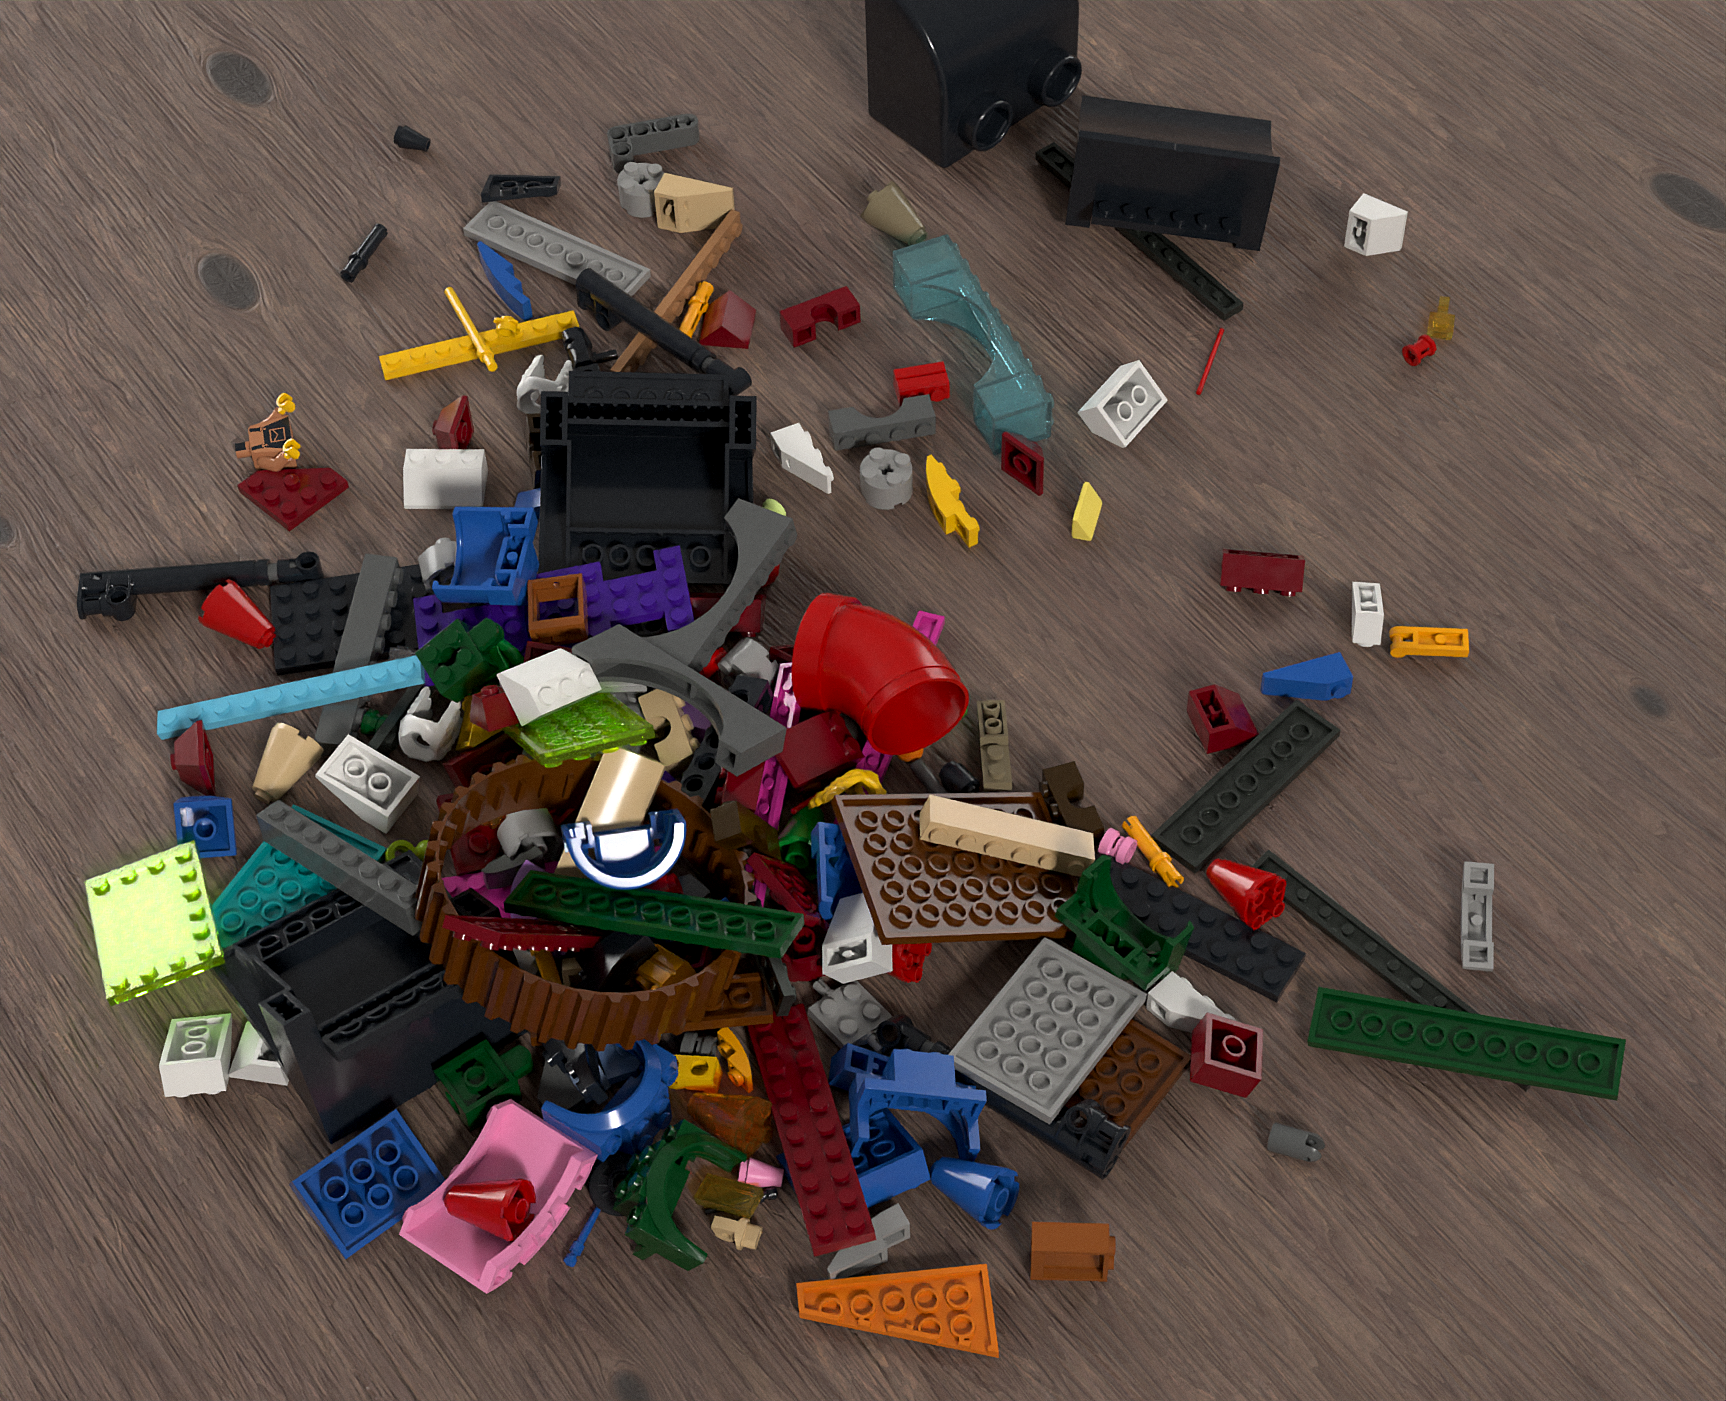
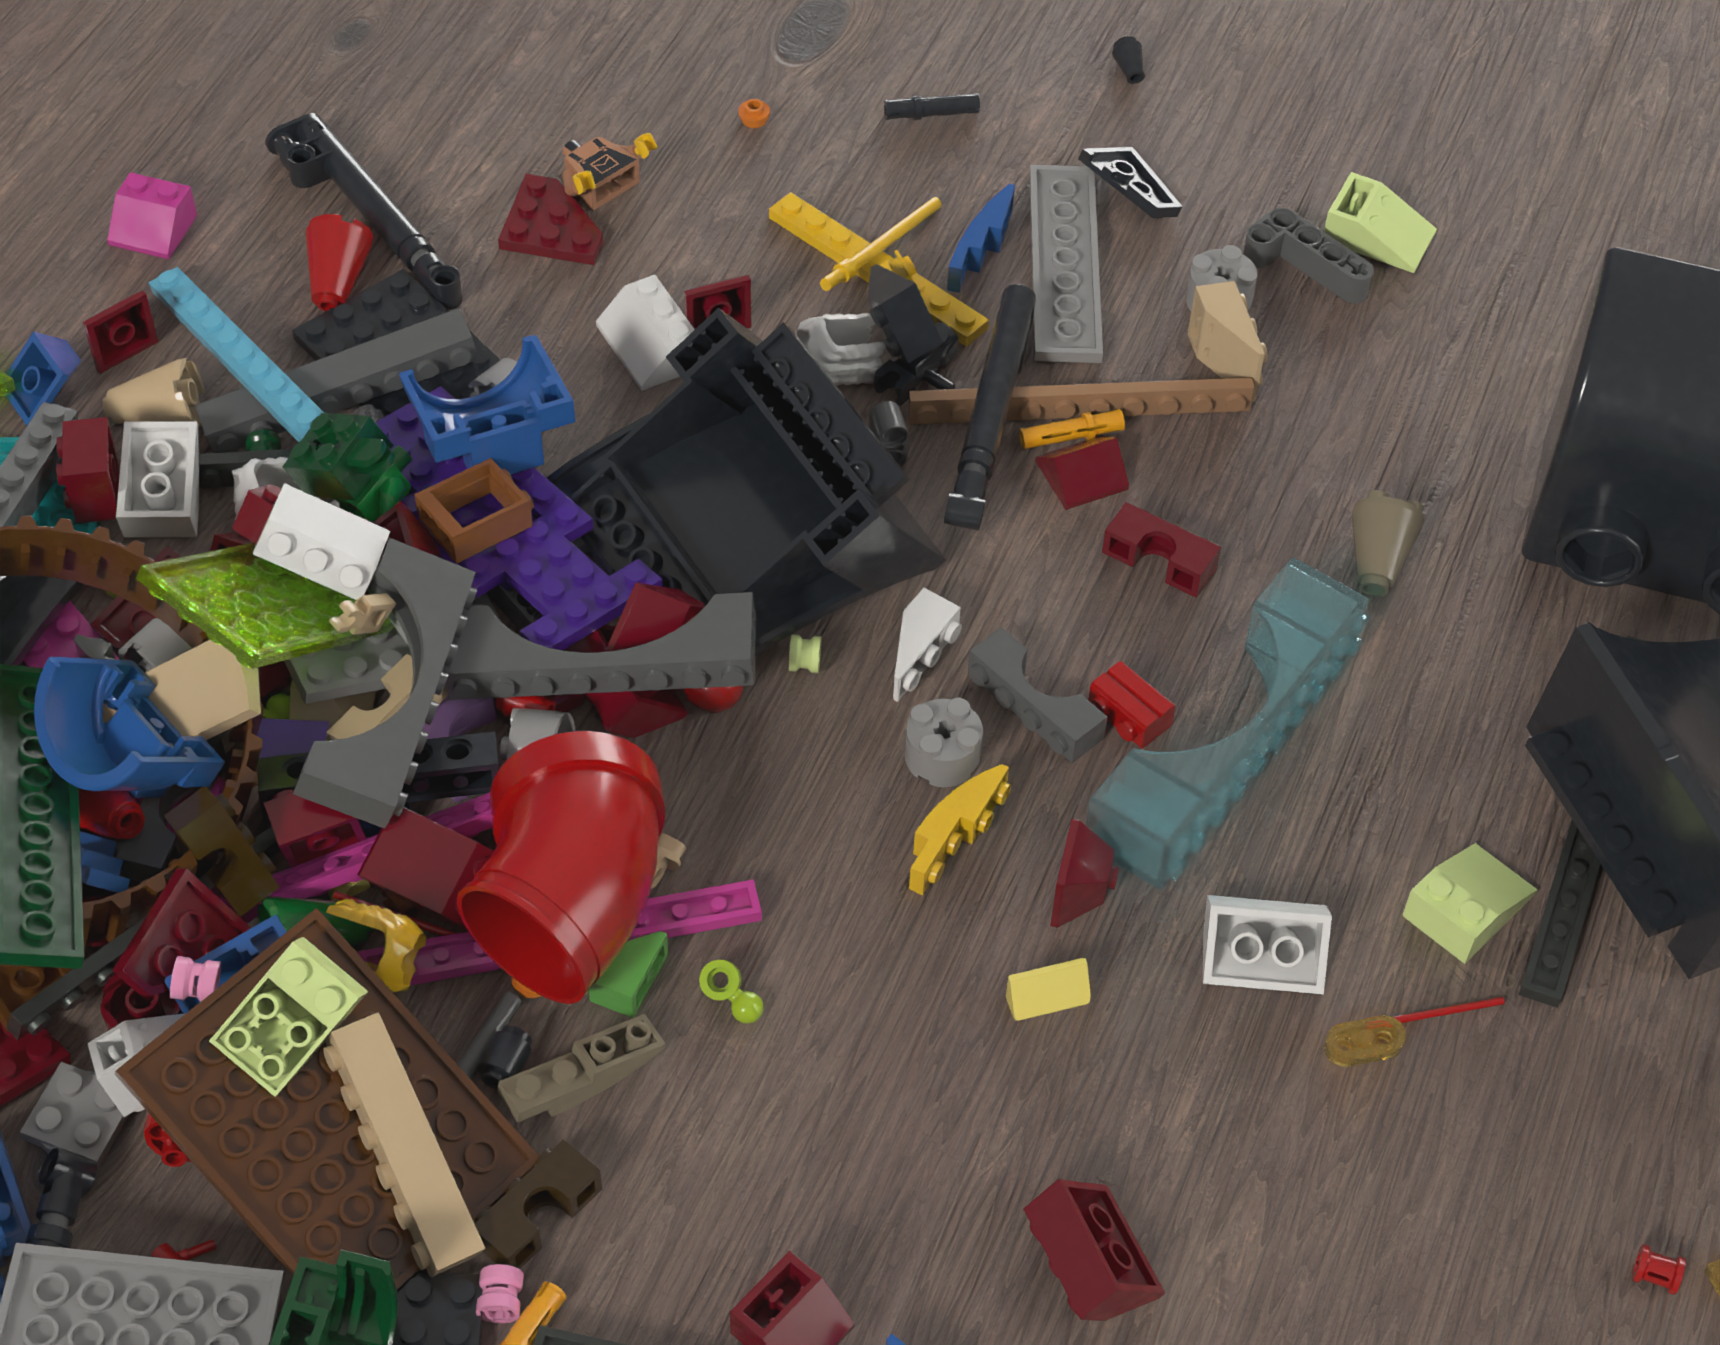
camera: 55 degrees right, 0 degrees up
none -> dark red brick [56,417,120,523]
none -> dark pink slope [107,172,197,259]
none -> red hand [151,1239,216,1261]
none -> bright pink wheel [170,956,221,1002]
none -> yellowish green slope [209,937,368,1097]
none -> tan plate [329,593,396,635]
none -> dark red slope [606,582,706,652]
none -> lime plate [699,960,764,1024]
none -> orange plate [738,99,770,128]
none -> black slope [868,264,943,363]
none -> yellowish green slope [1324,172,1437,273]
none -> clear yellow plate [1324,1015,1406,1067]
none -> yellowish green slope [1402,843,1538,964]

